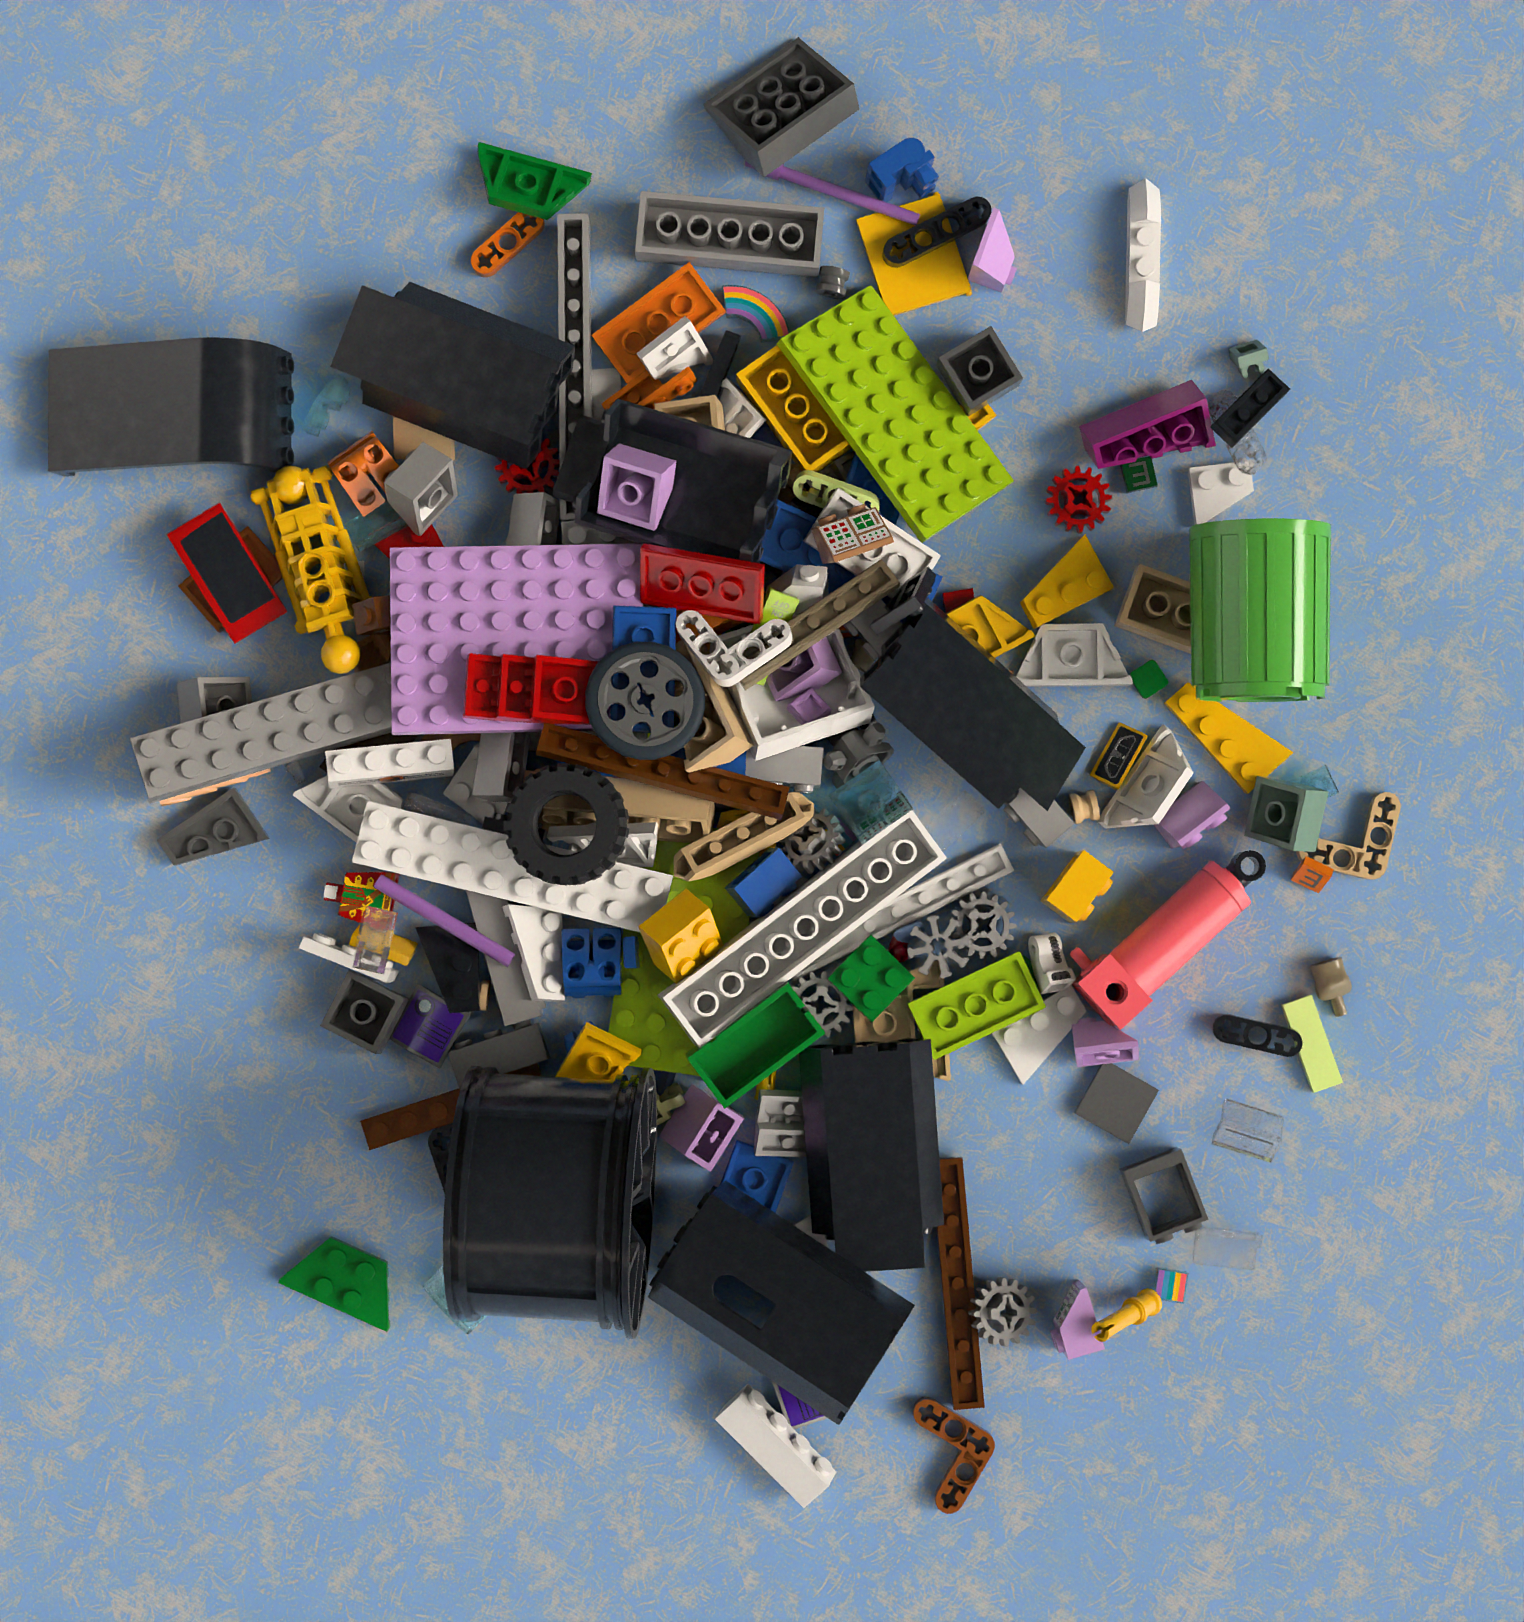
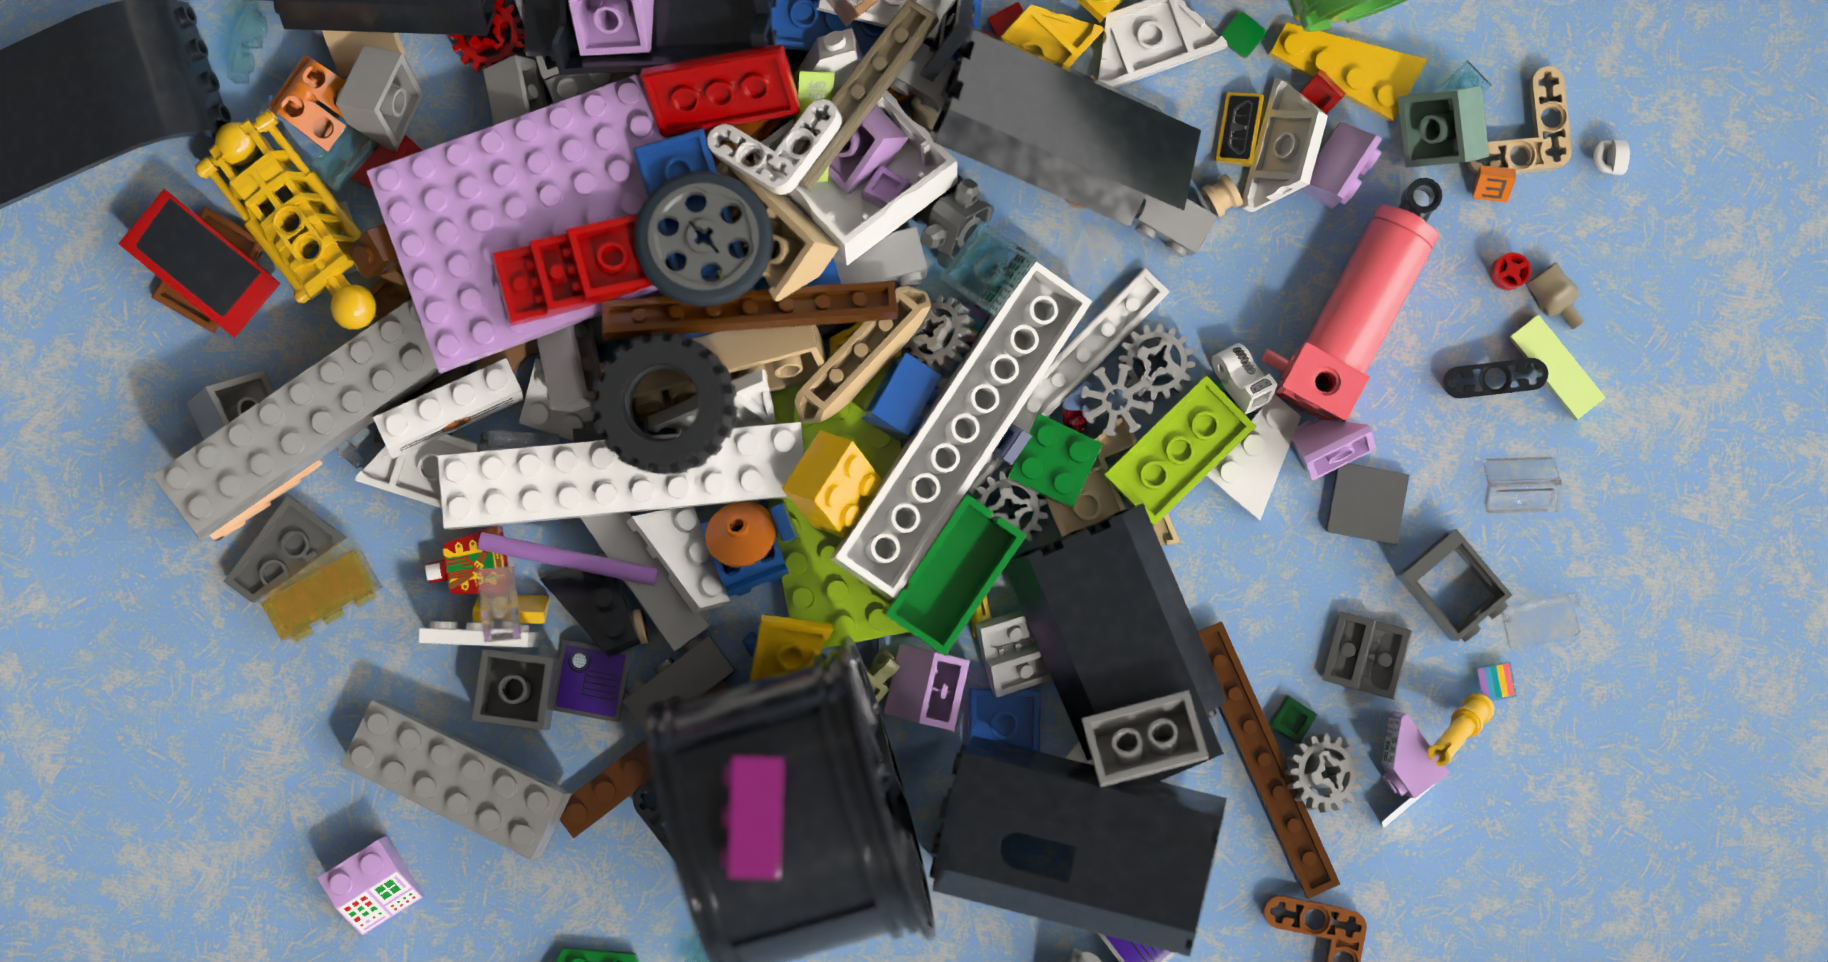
camera: 15 degrees left, 0 degrees up
yellow brick [1040,850,1114,923] -> none
none -> clear yellow brick [261,550,383,643]
none -> lavender slope [317,836,424,935]
none -> light grey brick [340,700,572,860]
none -> orange dish [705,501,777,567]
none -> magenta brick [722,756,784,879]
none -> dark blue tile [992,424,1032,465]
none -> light grey slope [1082,690,1209,787]
none -> dark green tile [1268,695,1318,744]
none -> red tile [1300,70,1346,115]
none -> dark grey slope [1322,611,1413,700]
none -> white sticker [1382,785,1434,828]
none -> red wheel [1490,252,1531,291]
none -> white tile [1594,139,1630,175]

